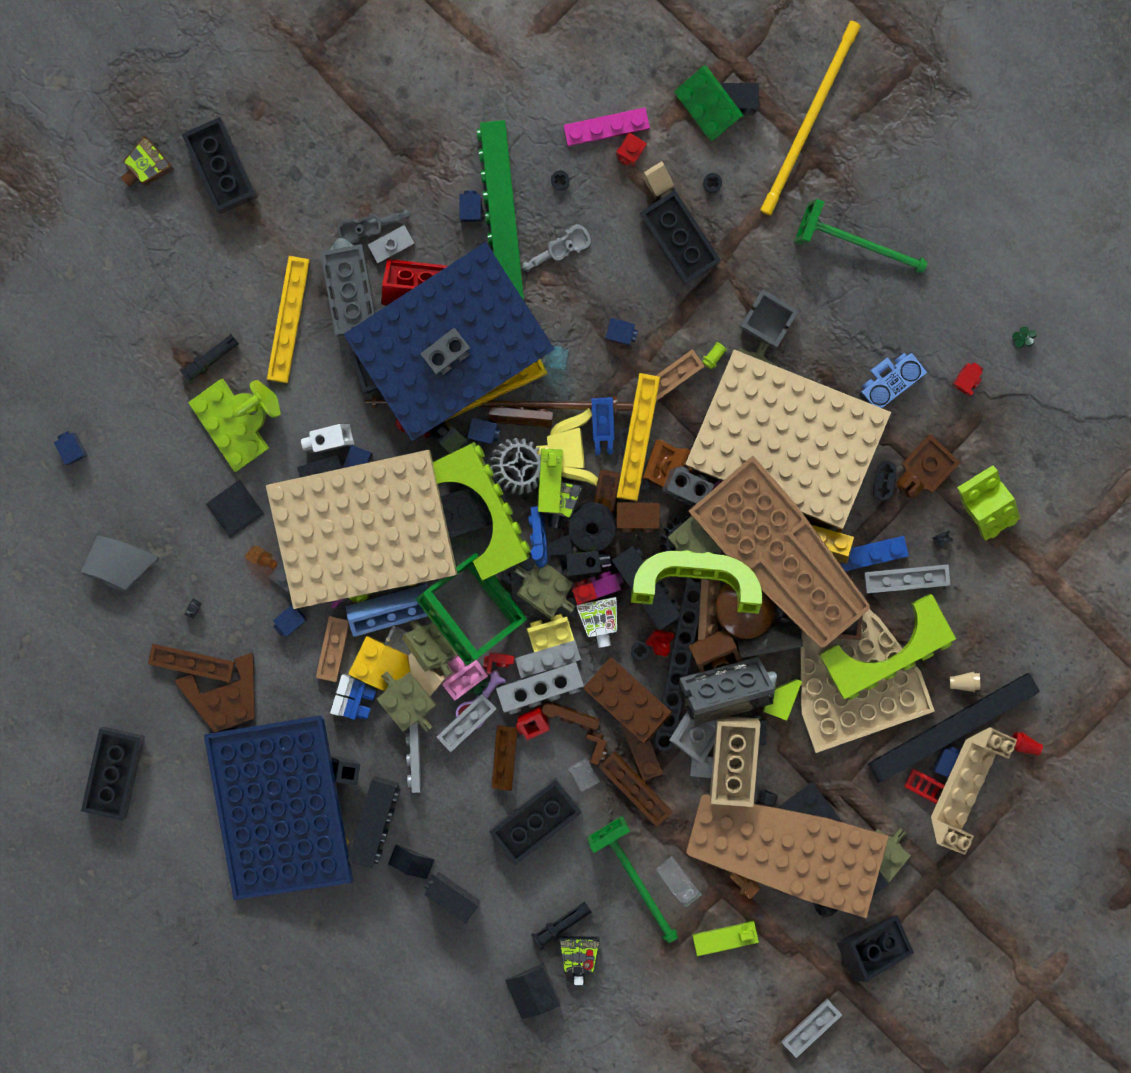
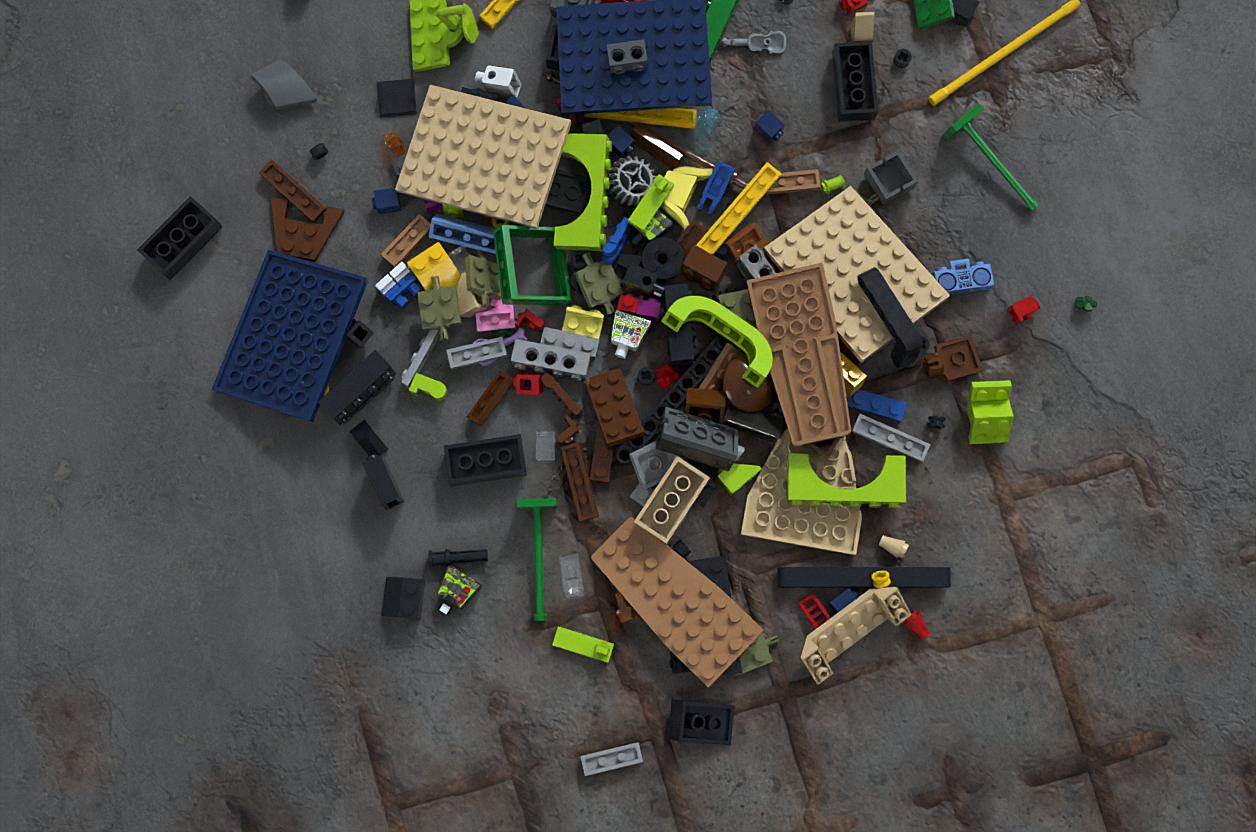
camera: 25 degrees right, 10 degrees down
none -> lime leg [409,373,448,401]
none -> black beam [857,267,924,368]
none -> yellow bush [872,571,891,588]

